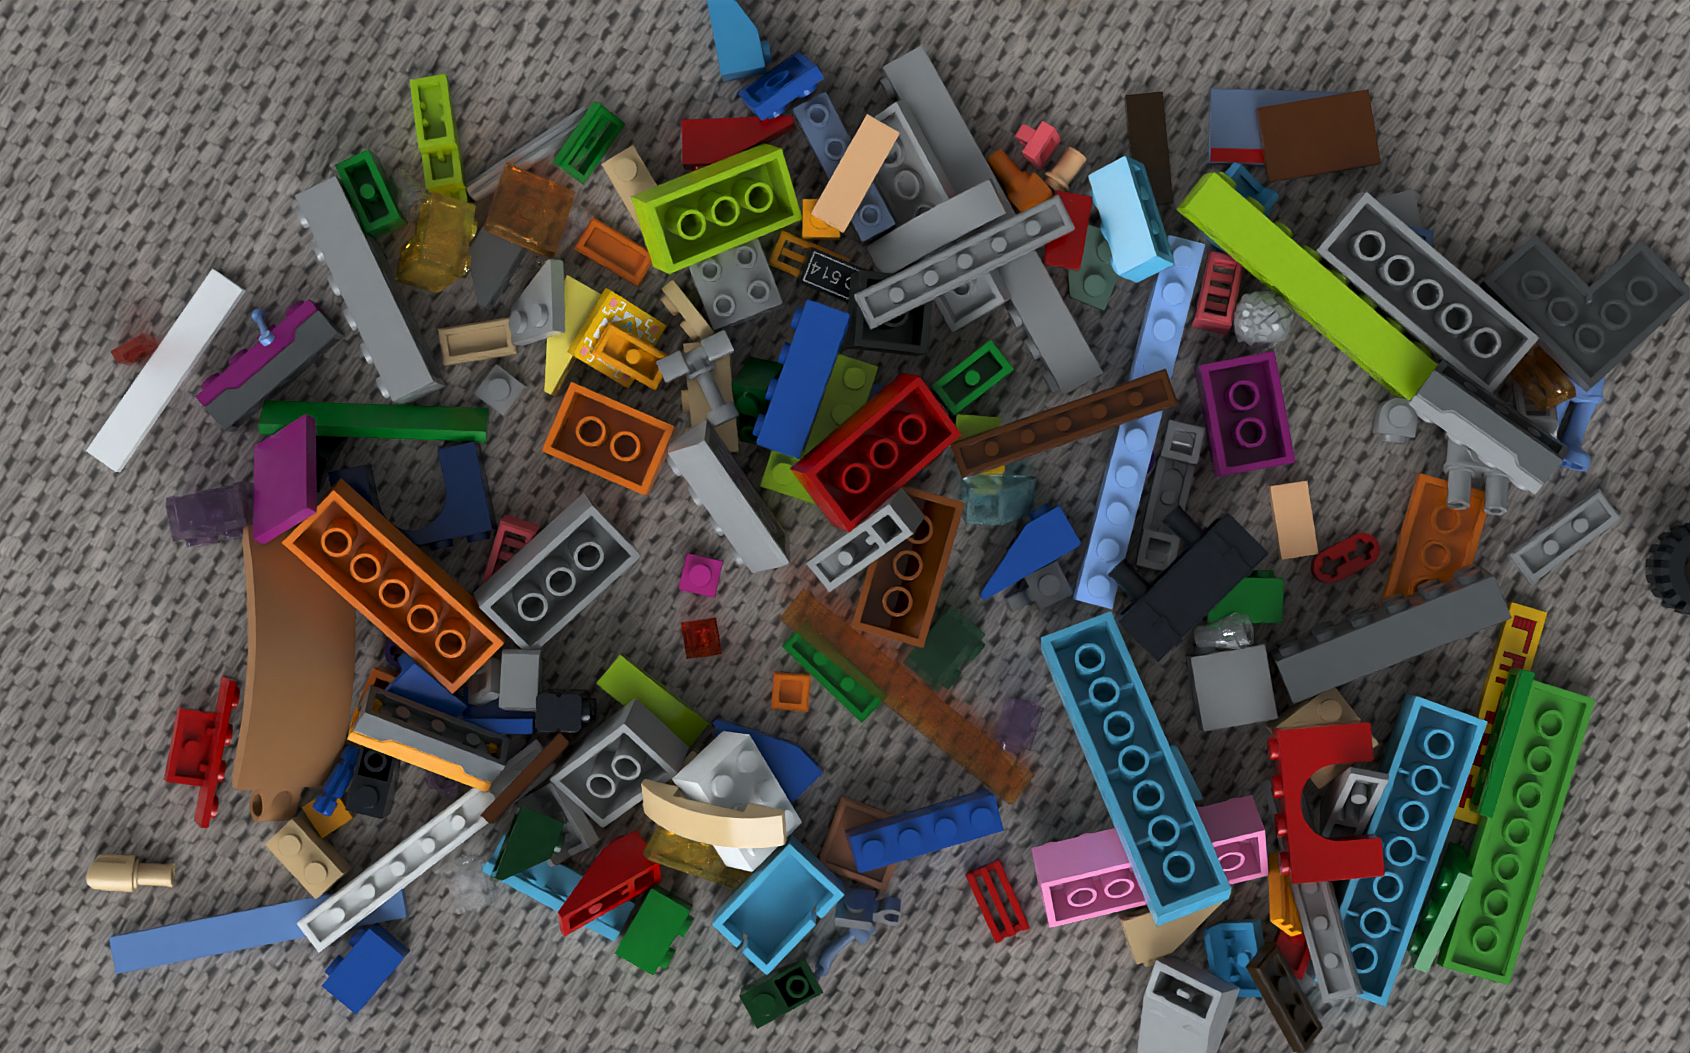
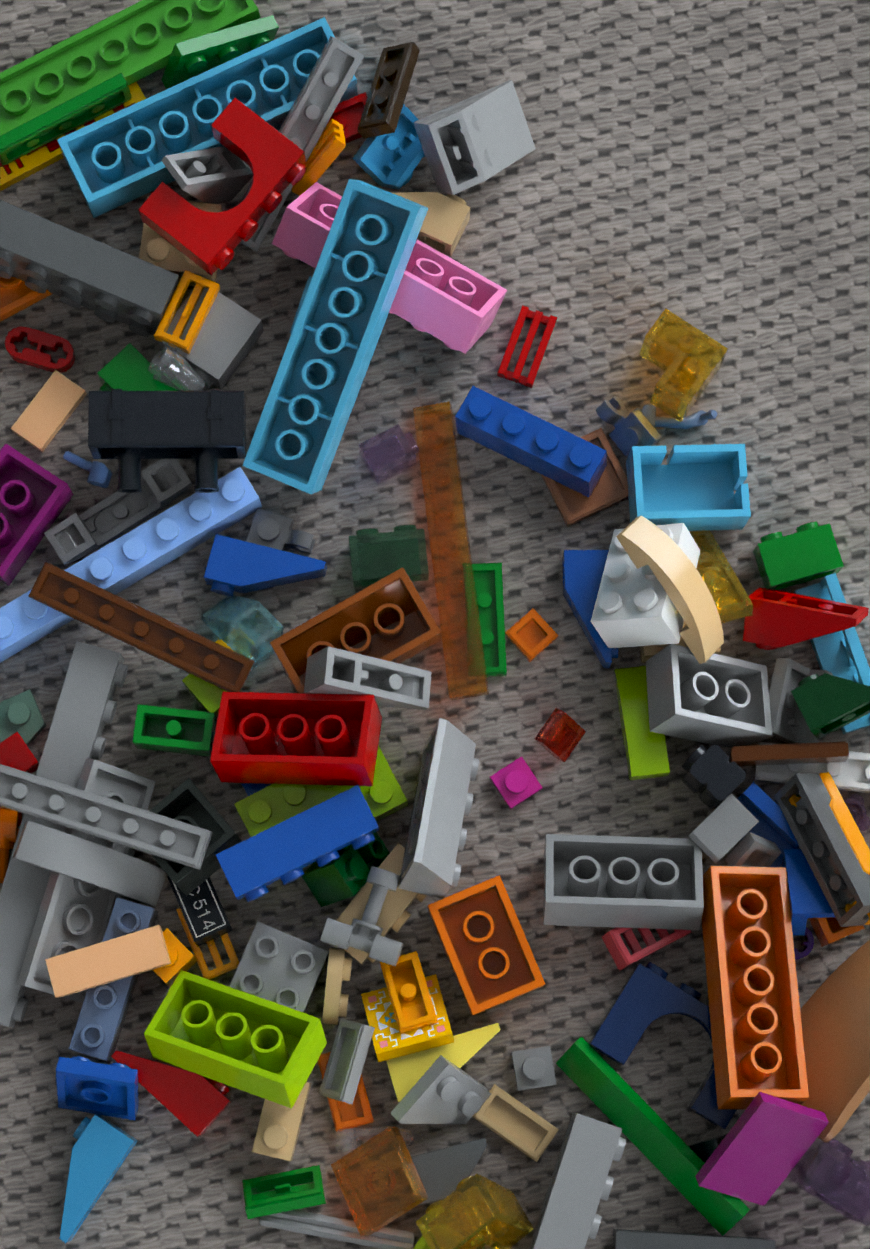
camera: 135 degrees left, 10 degrees down
dark green slope [739,959,823,1029] -> none
none -> medium blue hand [63,451,112,488]
none -> light orange tile [154,270,220,354]
none -> light grey tile [319,1018,375,1105]
none -> clear yellow brick [639,308,728,422]

